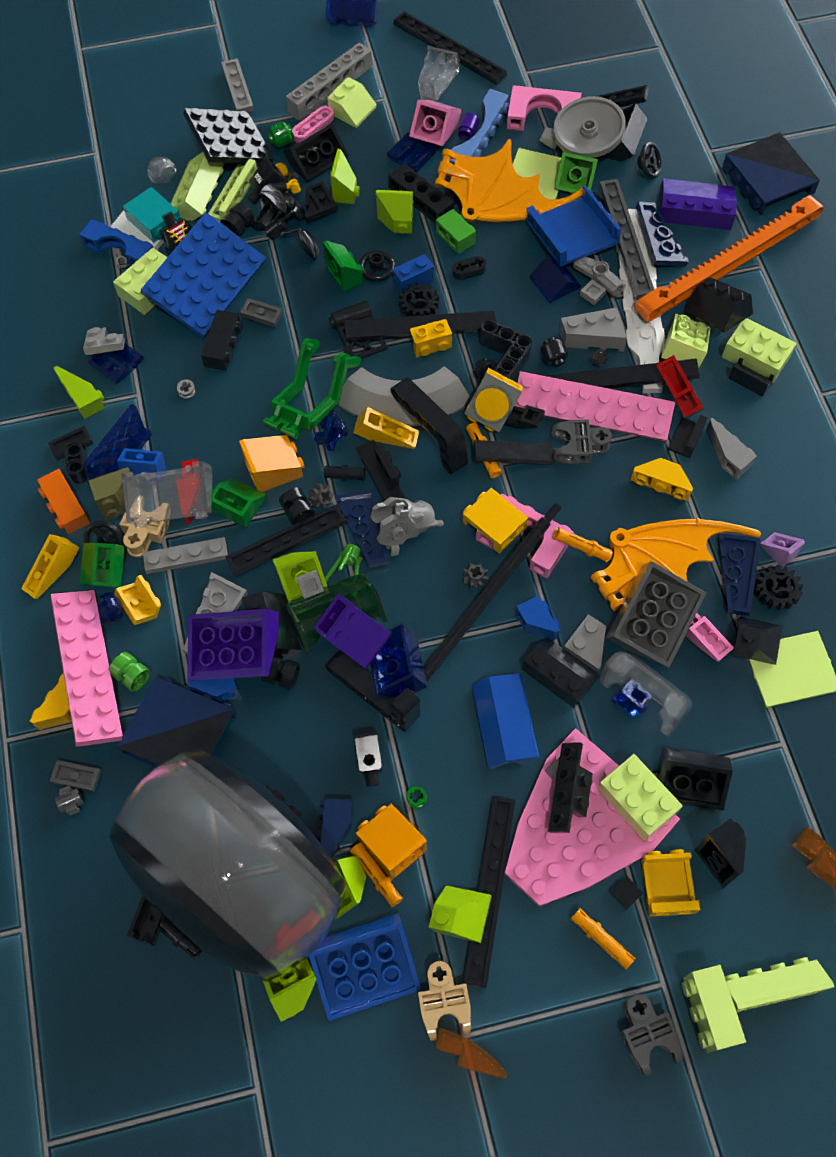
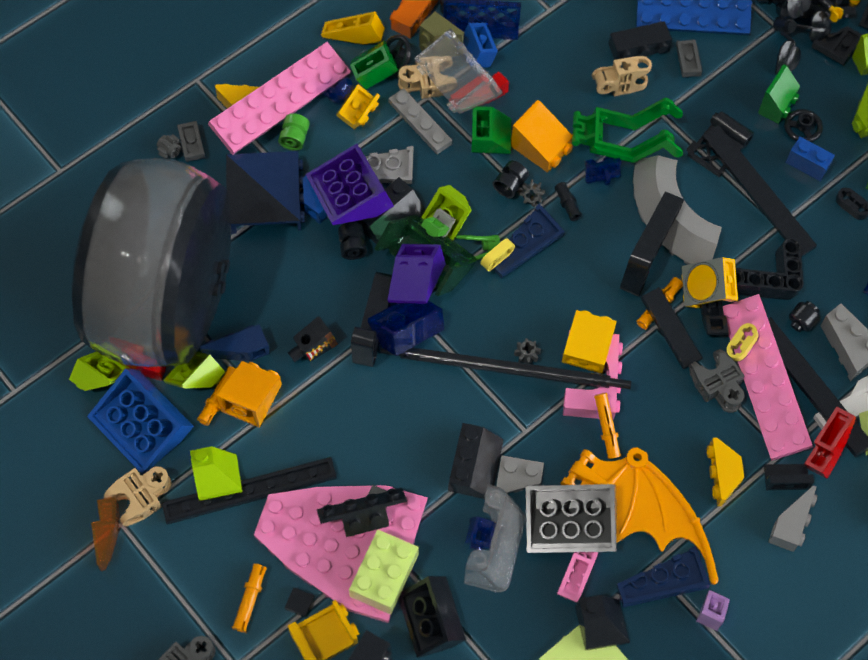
camera: 60 degrees right, 0 degrees up
light grey bush [177,379,196,399] -> none
black plate [225,504,346,577] -> none
yellow slope [353,407,419,449] -> none
black bracket [356,440,406,501] -> none
light grey helmet [370,497,444,556] -> none
black gear [399,282,439,317] -> none
green bush [406,786,427,808] -> none
yellow bracket [410,319,452,357] -> none
blue slope [472,673,539,769] -> none
black gear [473,357,497,380] -> none
blue slope [515,595,561,640] -> none
clear smoke plate [590,349,608,366] -> none
black gear [755,565,803,610] -> none
none -> bright green plate [421,217,449,237]
none -> light yellow beam [480,238,515,271]
none -> tan piece [592,56,652,96]
none -> light yellow beam [727,323,758,361]

